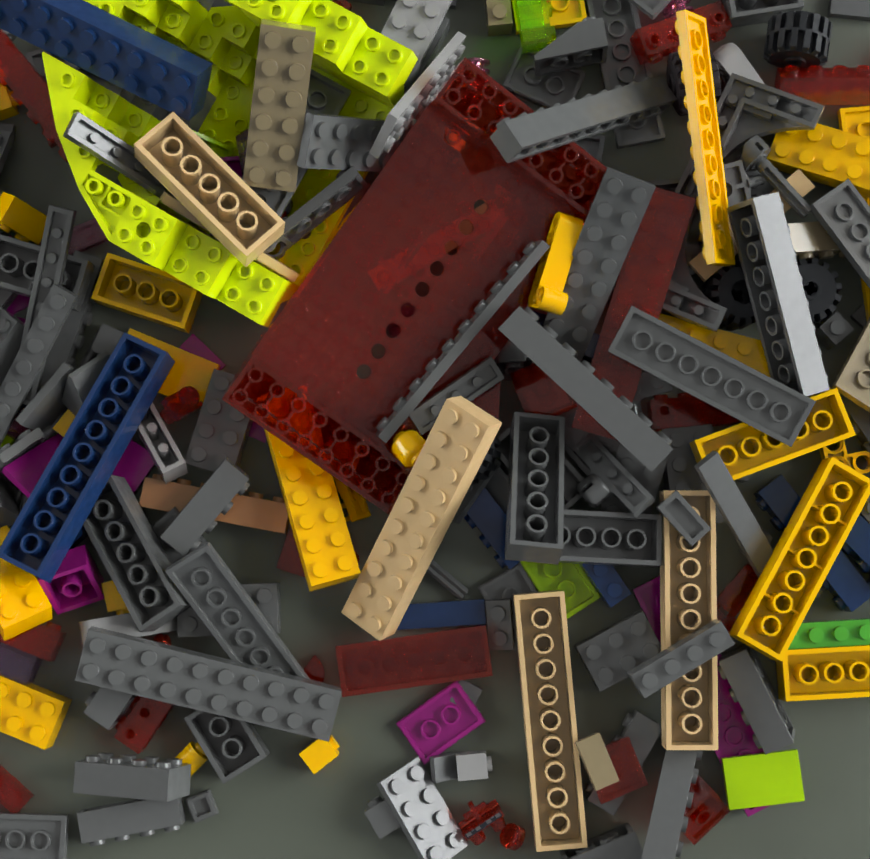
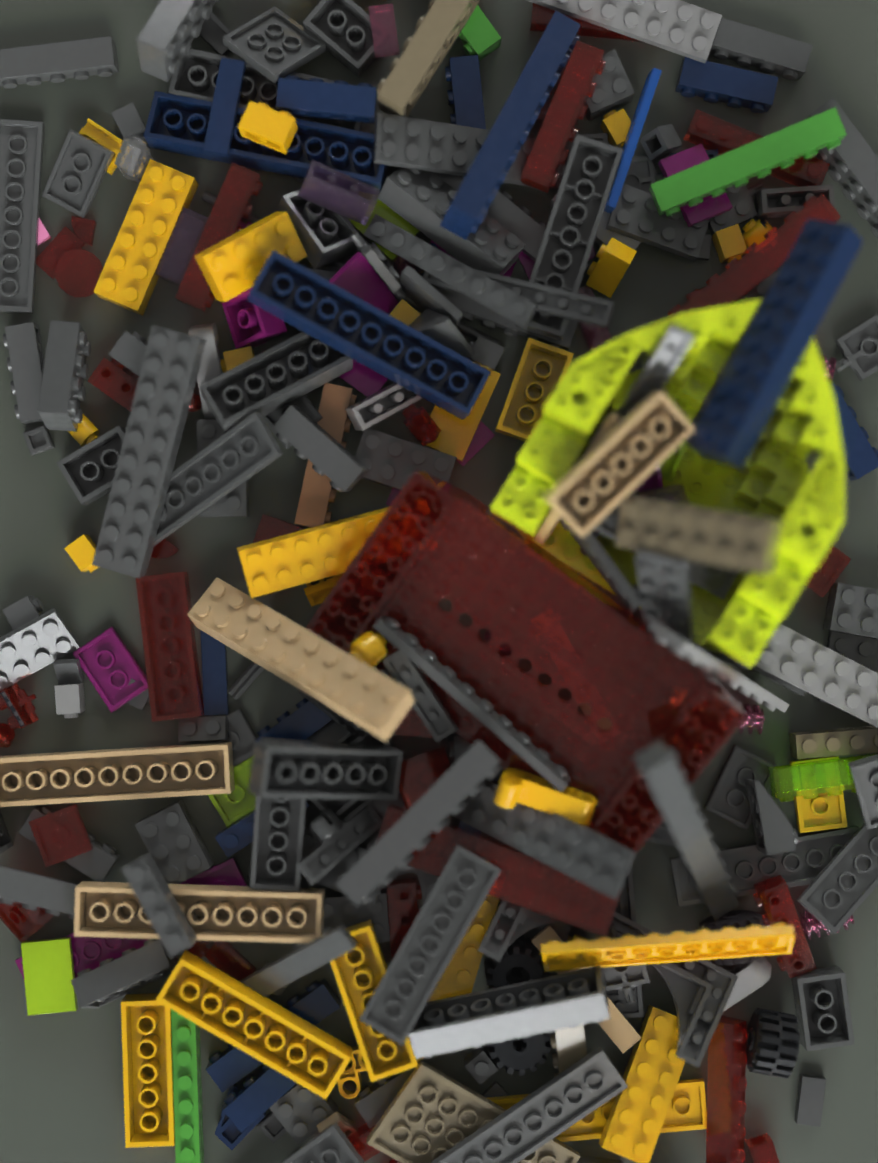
camera: 85 degrees right, 5 degrees up
dark tan tile [575,732,620,791] -> none
dark grey tile [656,490,711,546] -> none
dark grey piece [735,135,812,219] -> none
none -> clear red tile [55,249,103,297]

